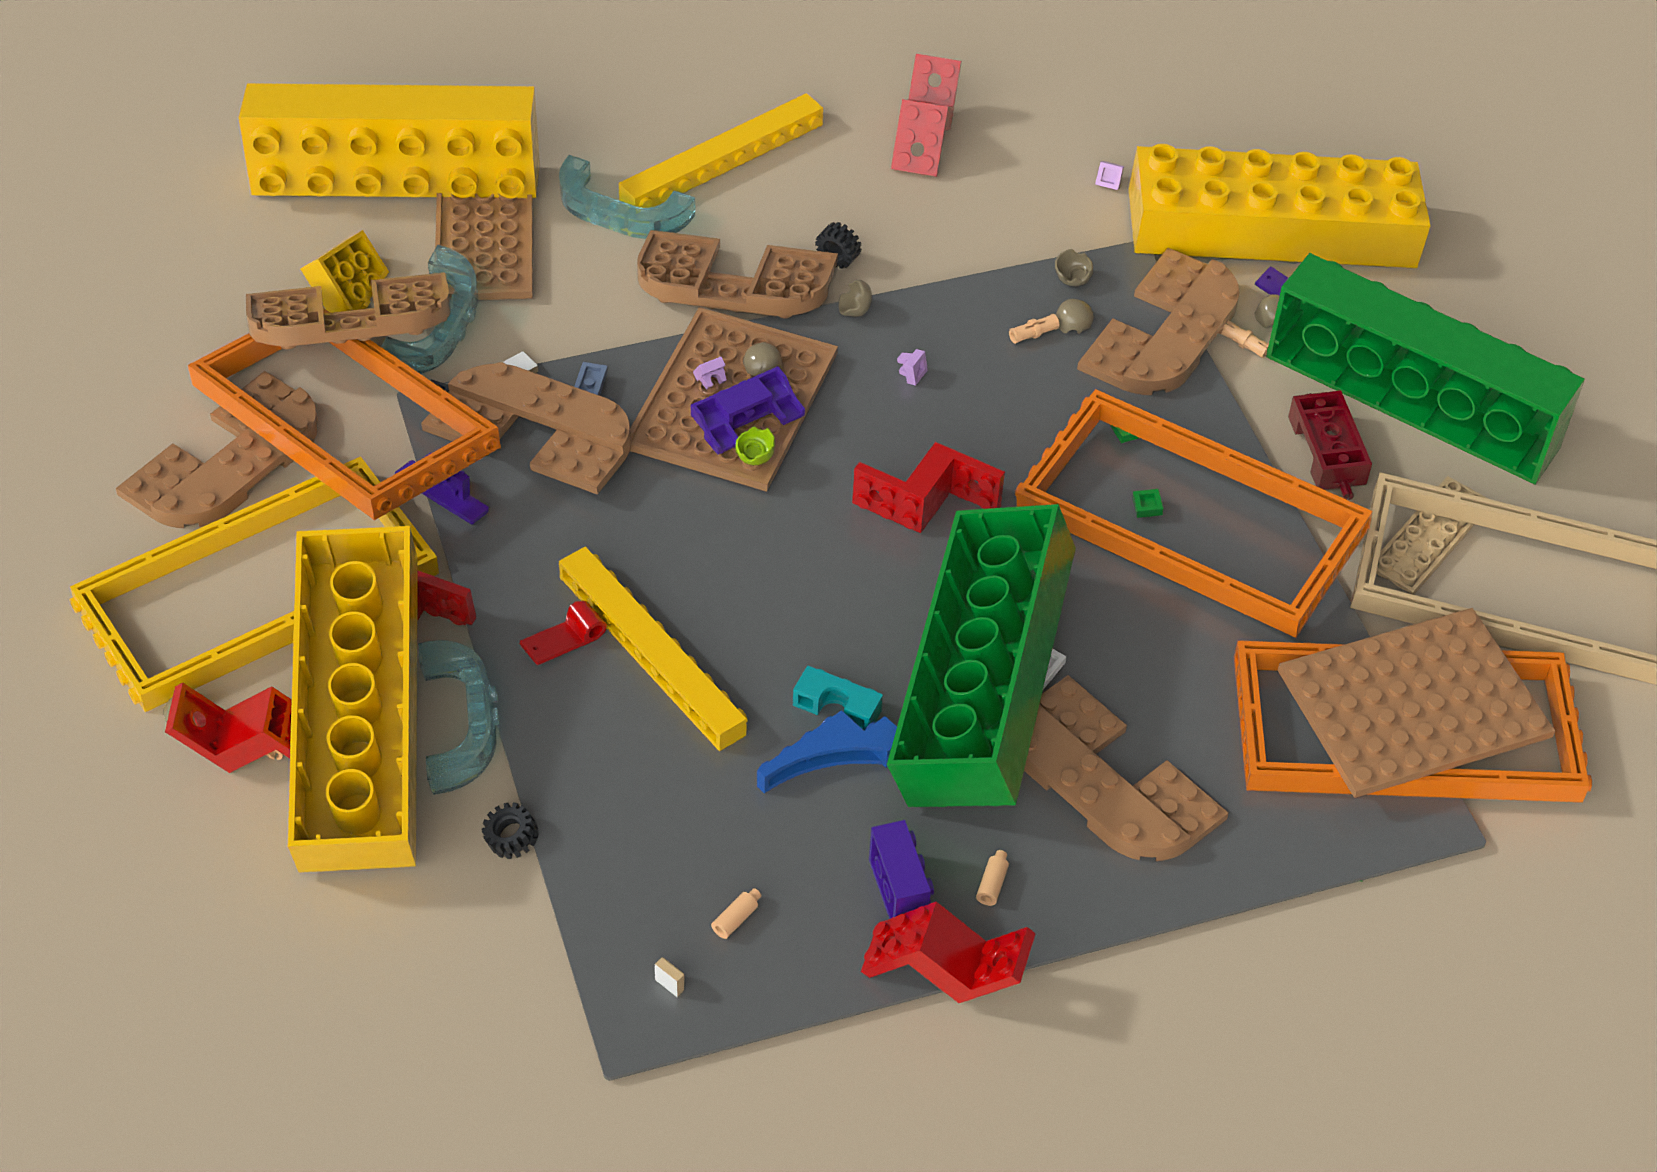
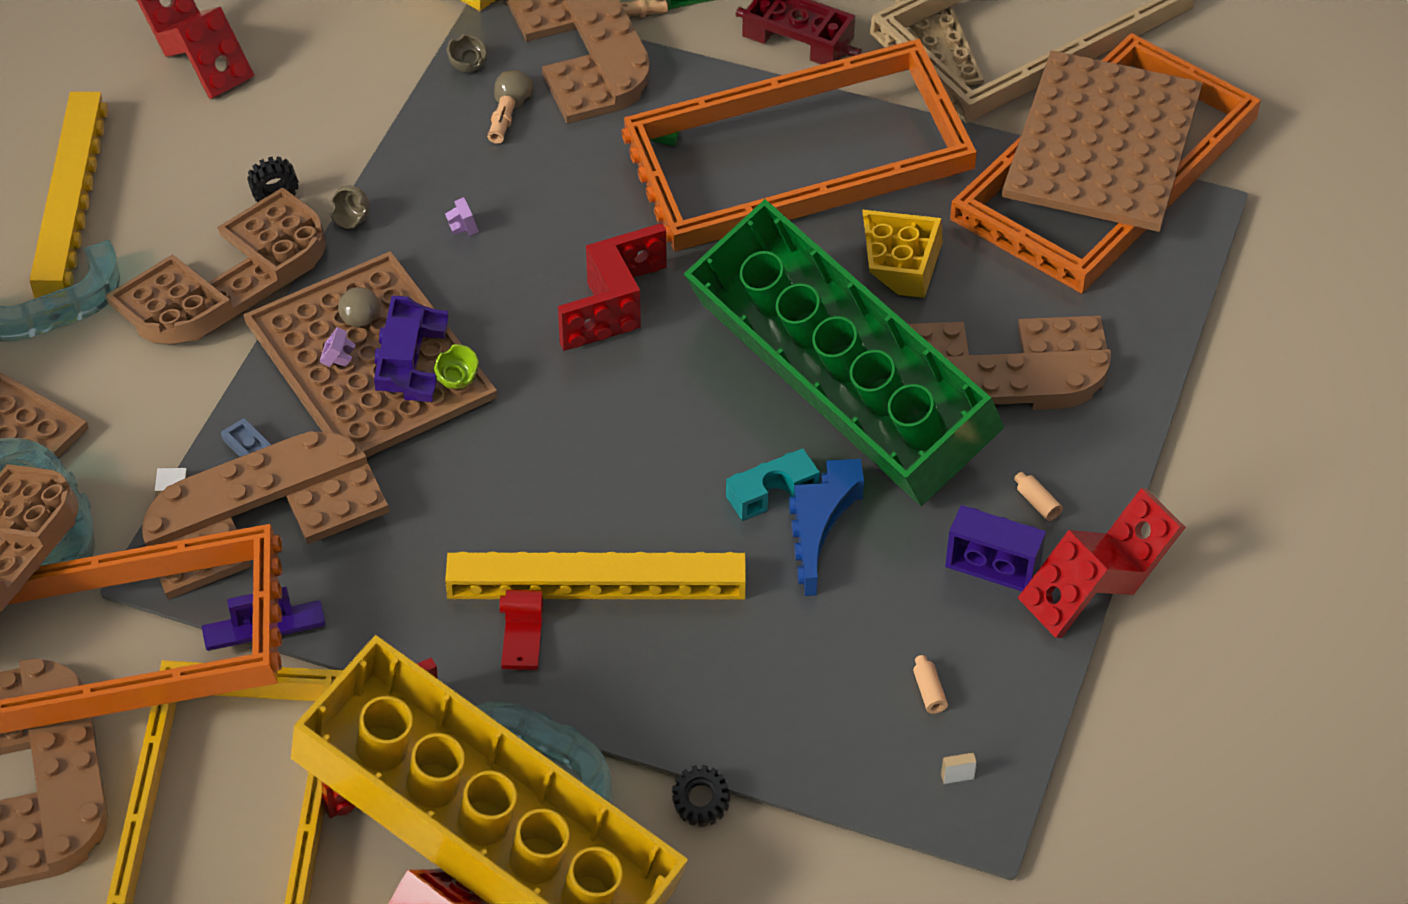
camera: 50 degrees left, 0 degrees up
green plate [1132,488,1163,518] -> none
none -> yellow wedge [862,210,943,298]

